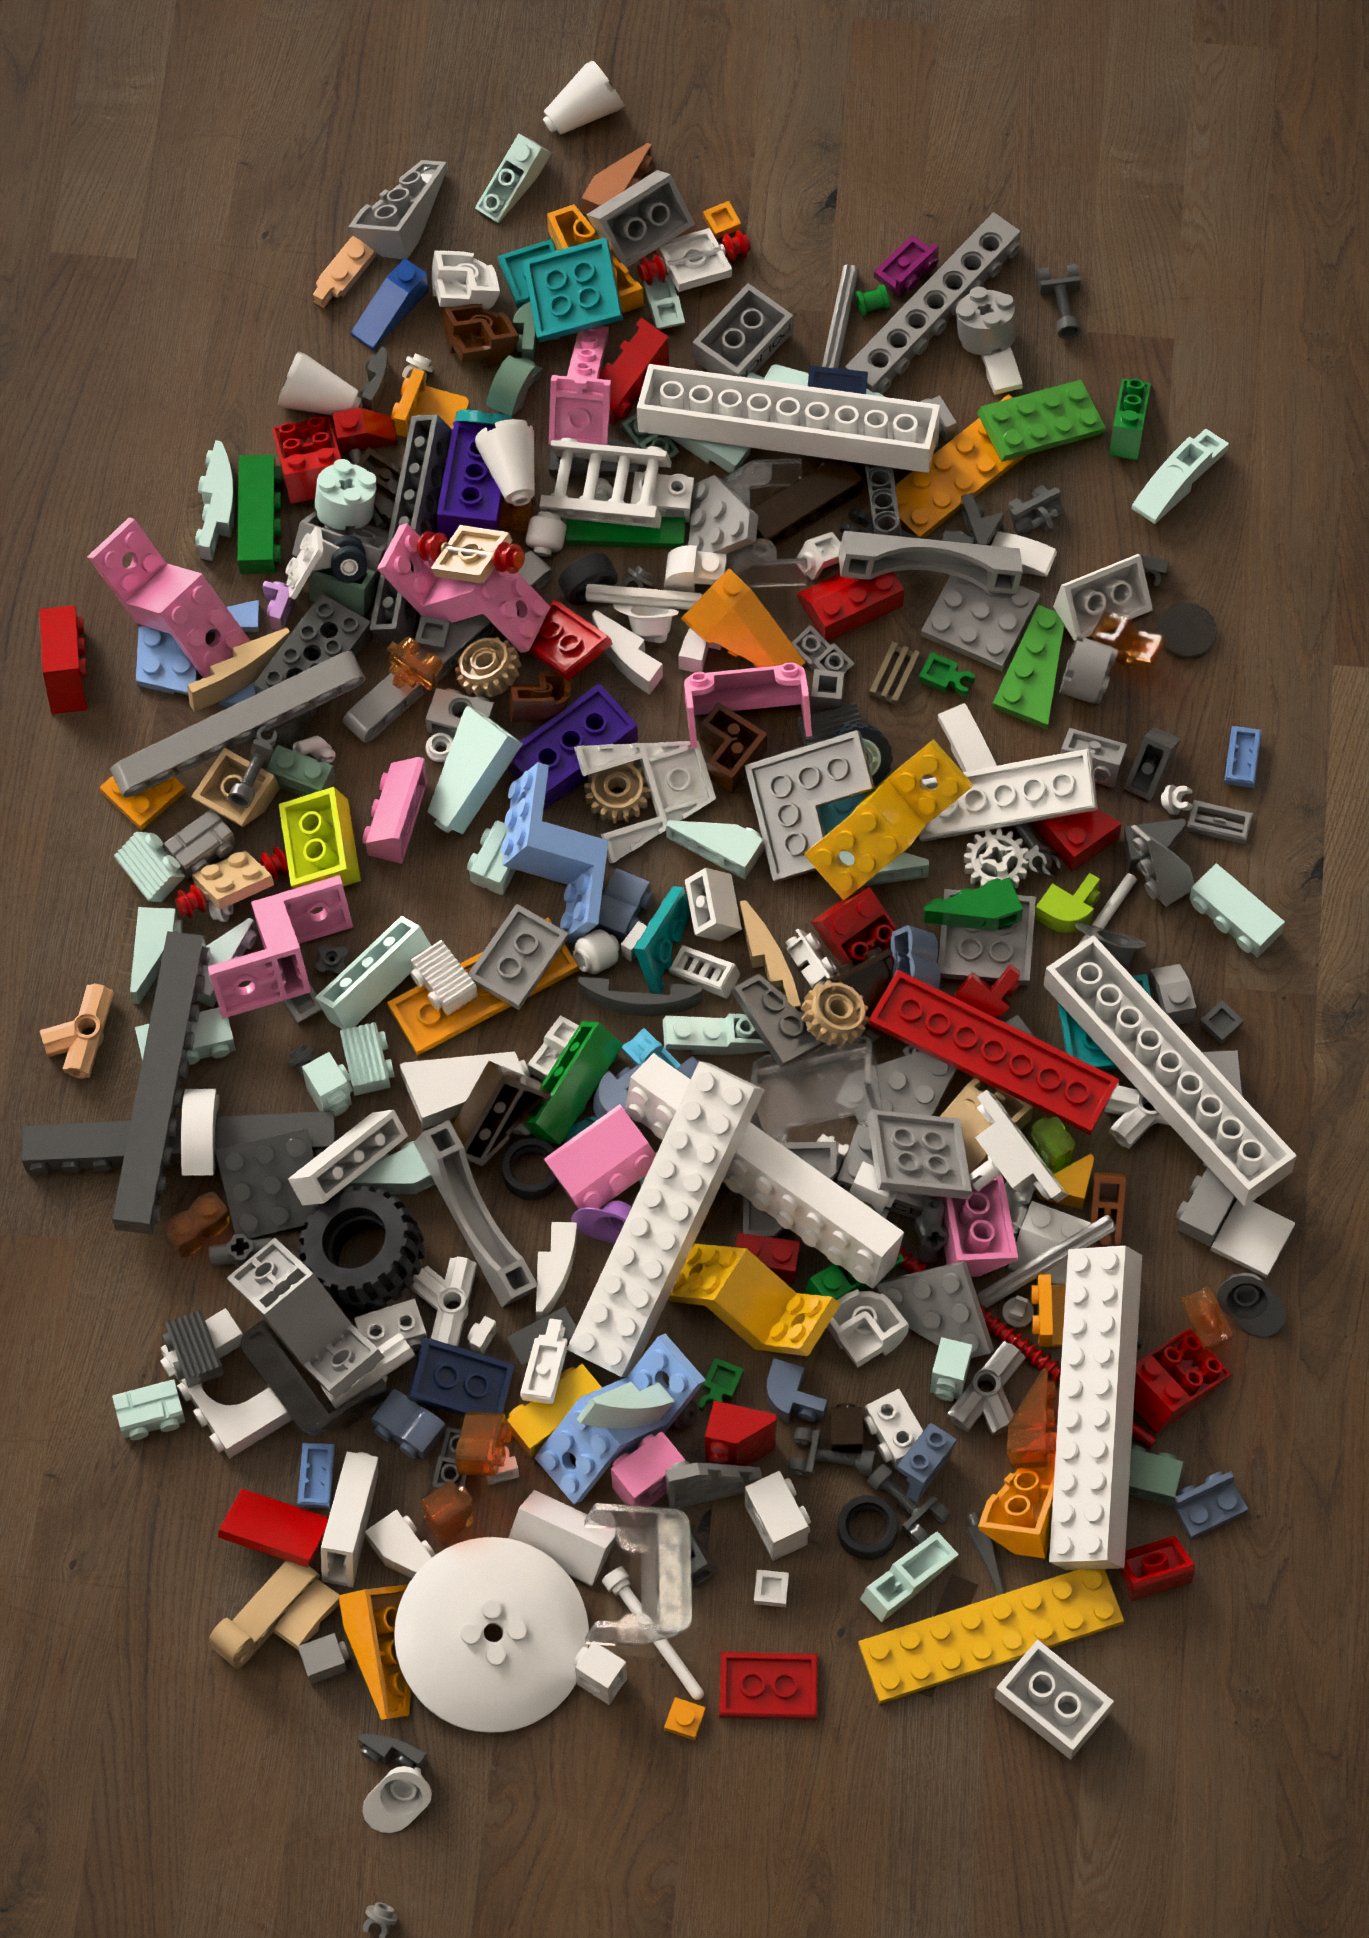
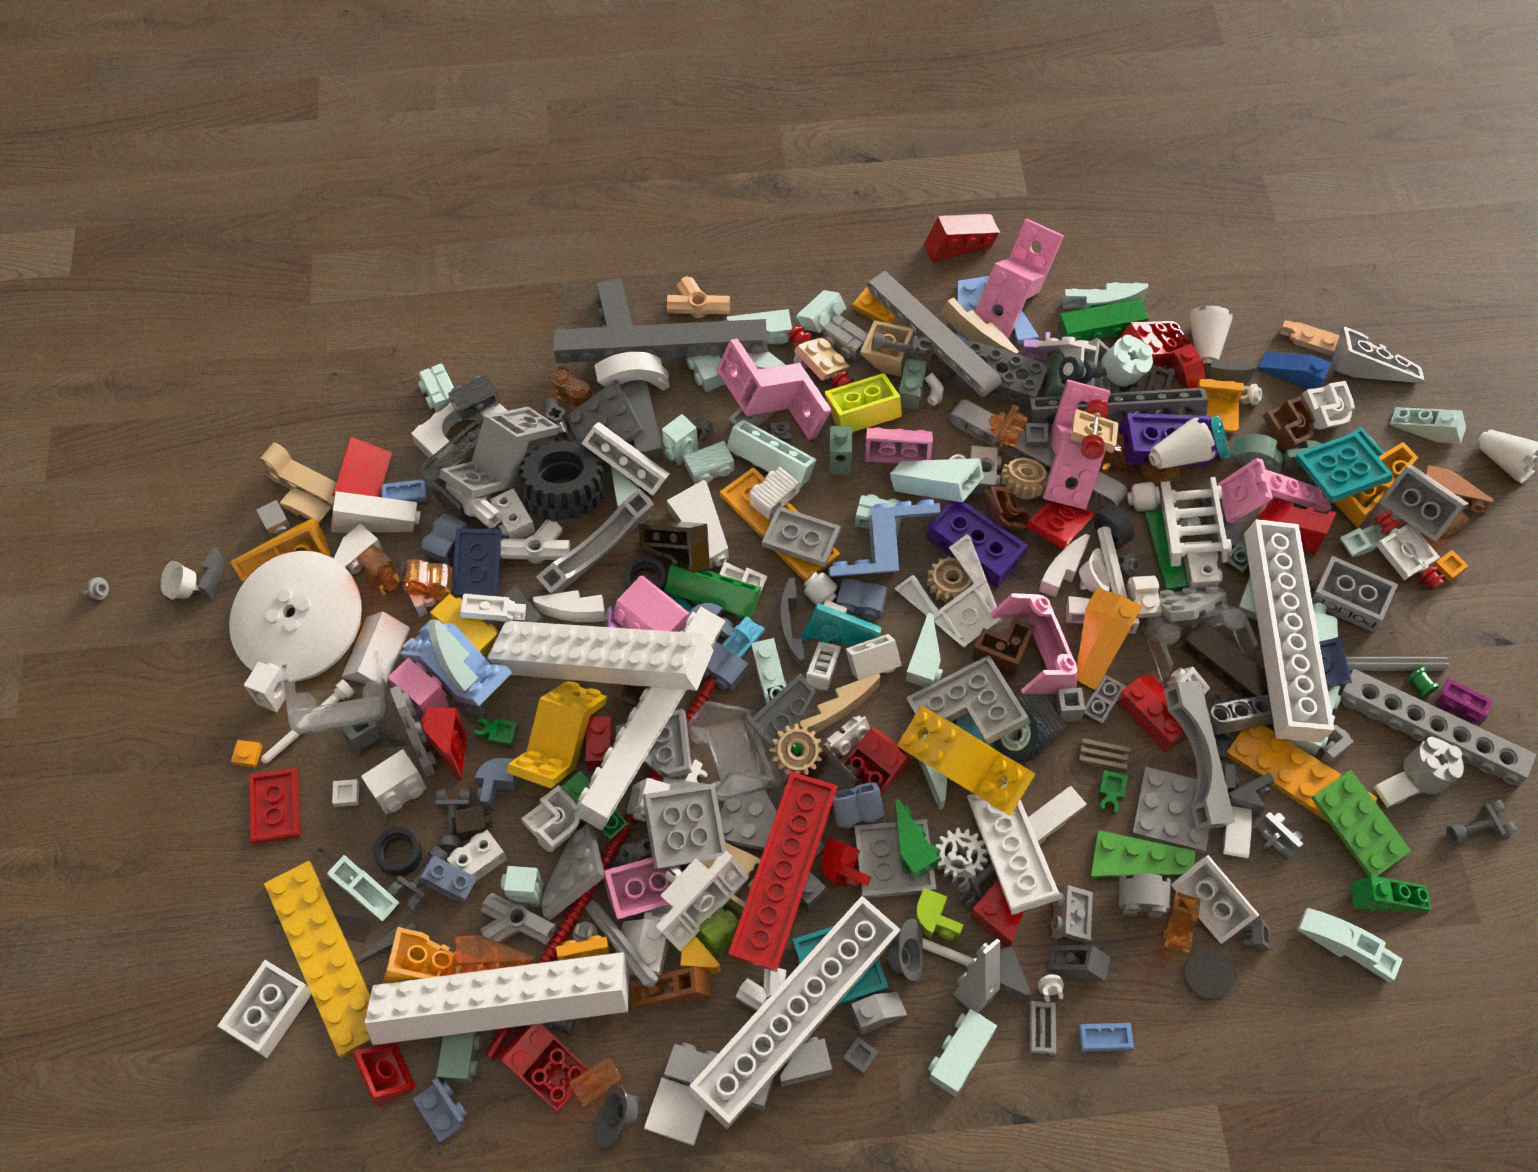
camera: 80 degrees right, 5 degrees down
white plate [467,1316,497,1355] -> none
none -> sand green torso [829,426,852,475]

